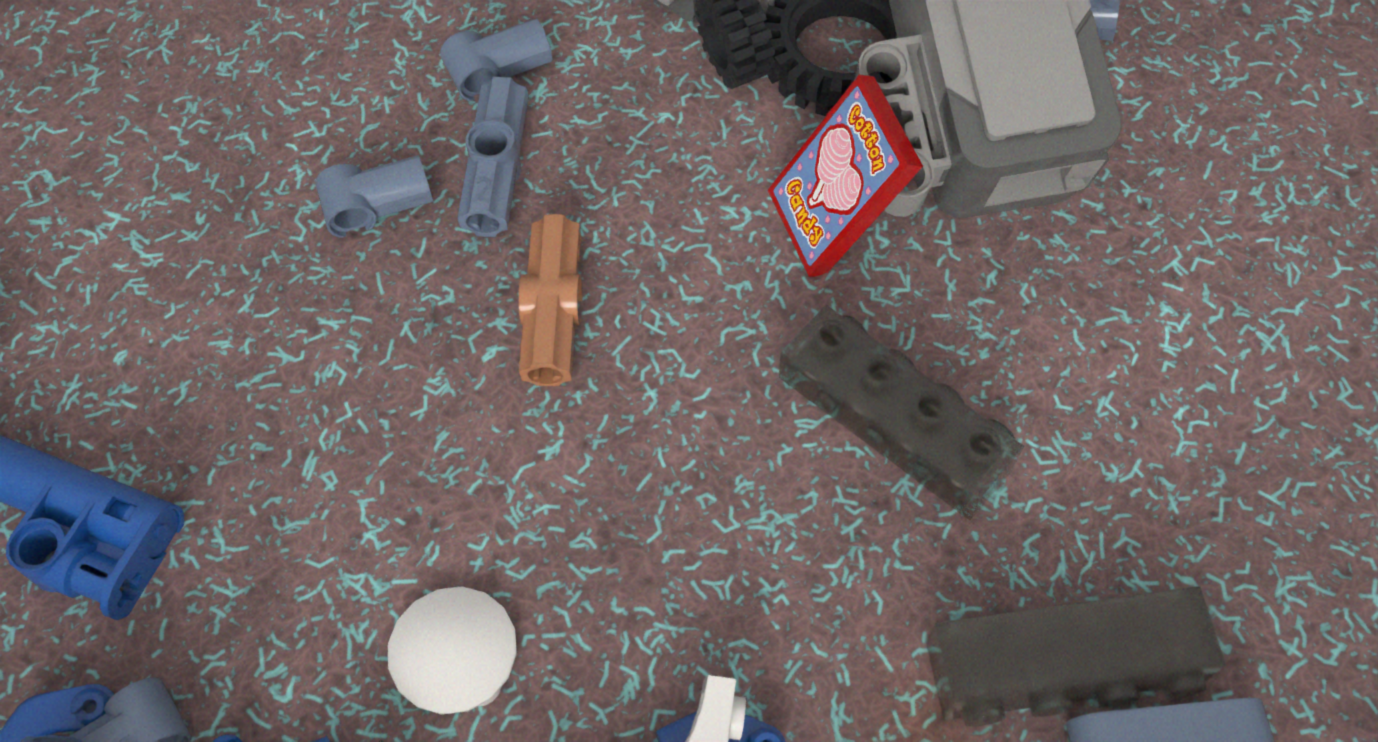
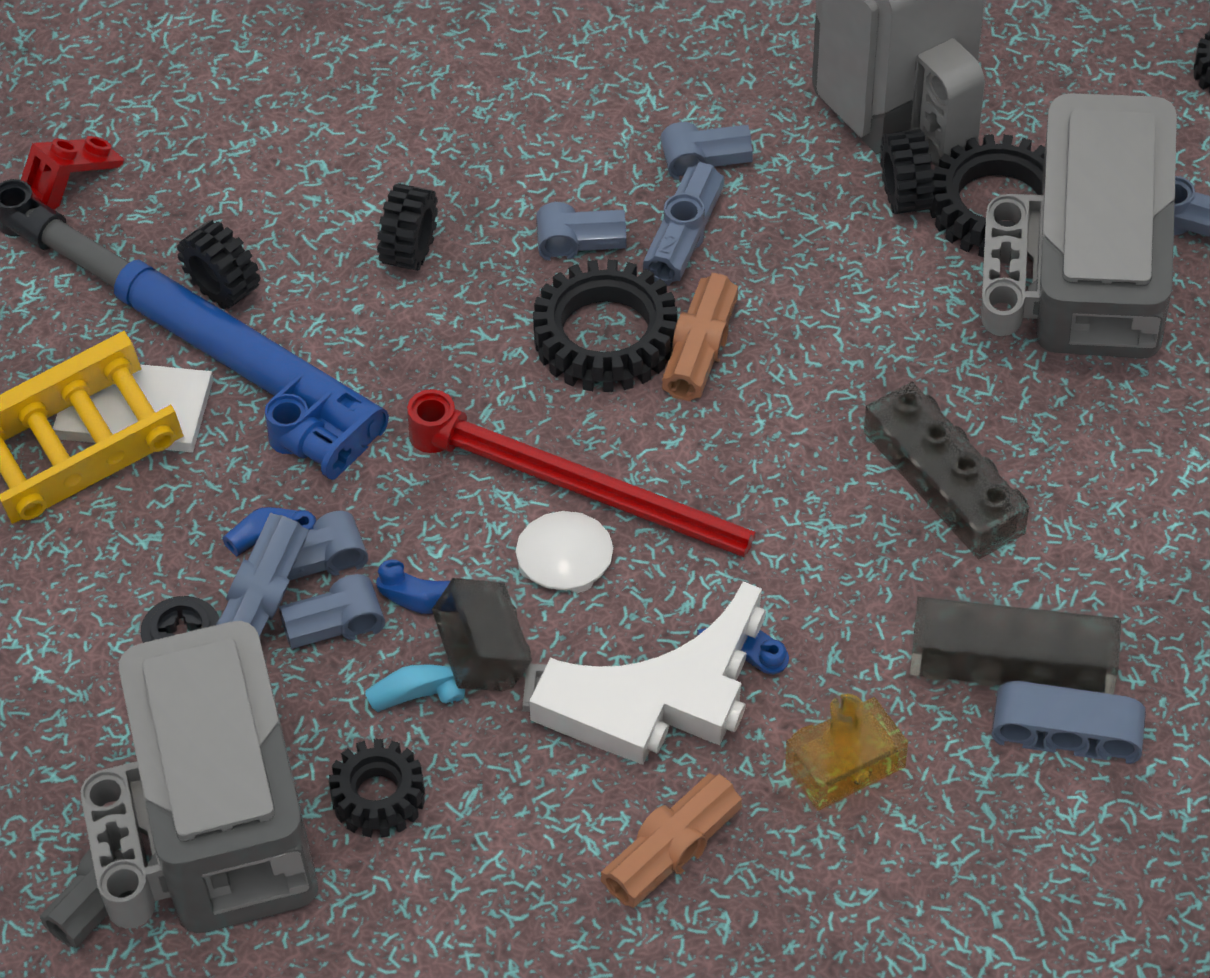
camera: 15 degrees right, 10 degrees down
tile [768,74,923,277] -> none
none -> black tyre [377,183,438,271]
none -> red piece [407,389,756,557]
none -> black tyre [533,259,677,392]

